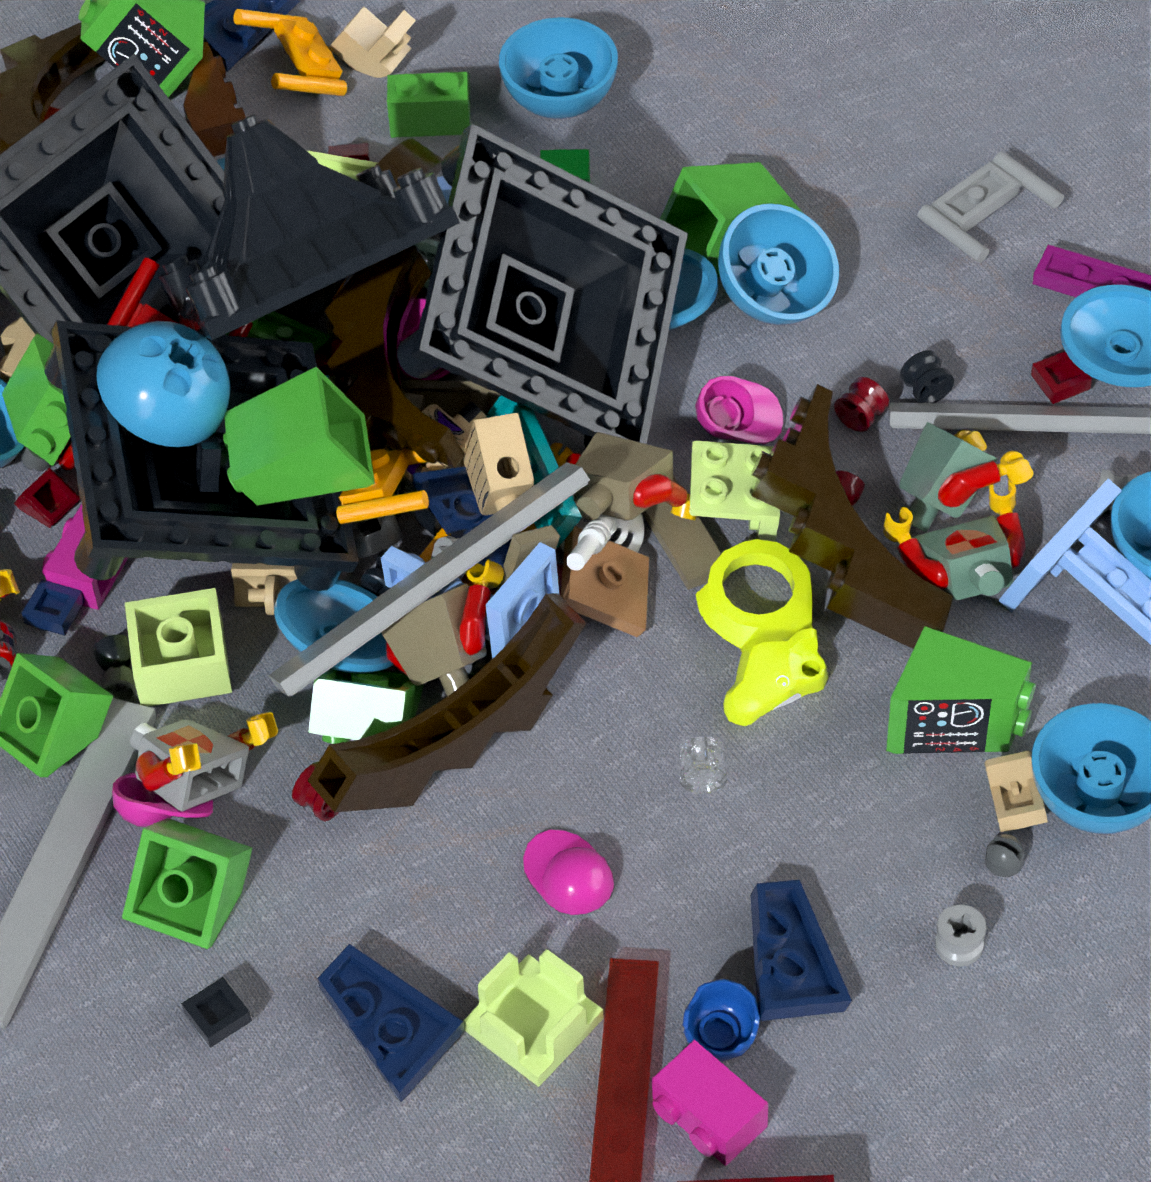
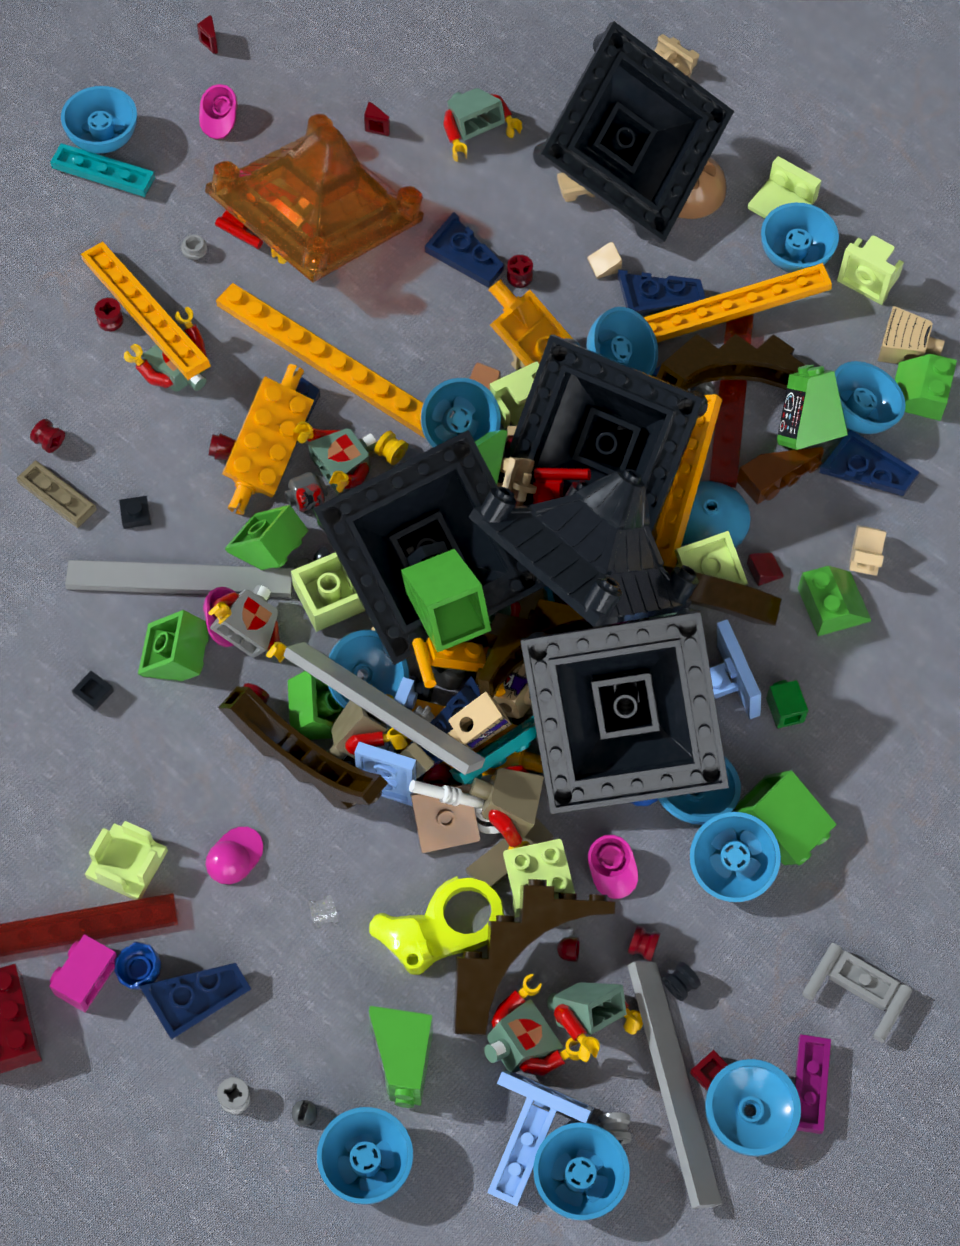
camera: 70 degrees right, 10 degrees up
dark azure piece [97,321,230,447] -> none
light orange plate [233,9,347,96] -> none
dark blue wing [317,944,464,1102] -> none
dark azure piece [499,17,618,119] -> none
tan bracket [985,751,1048,833] -> none

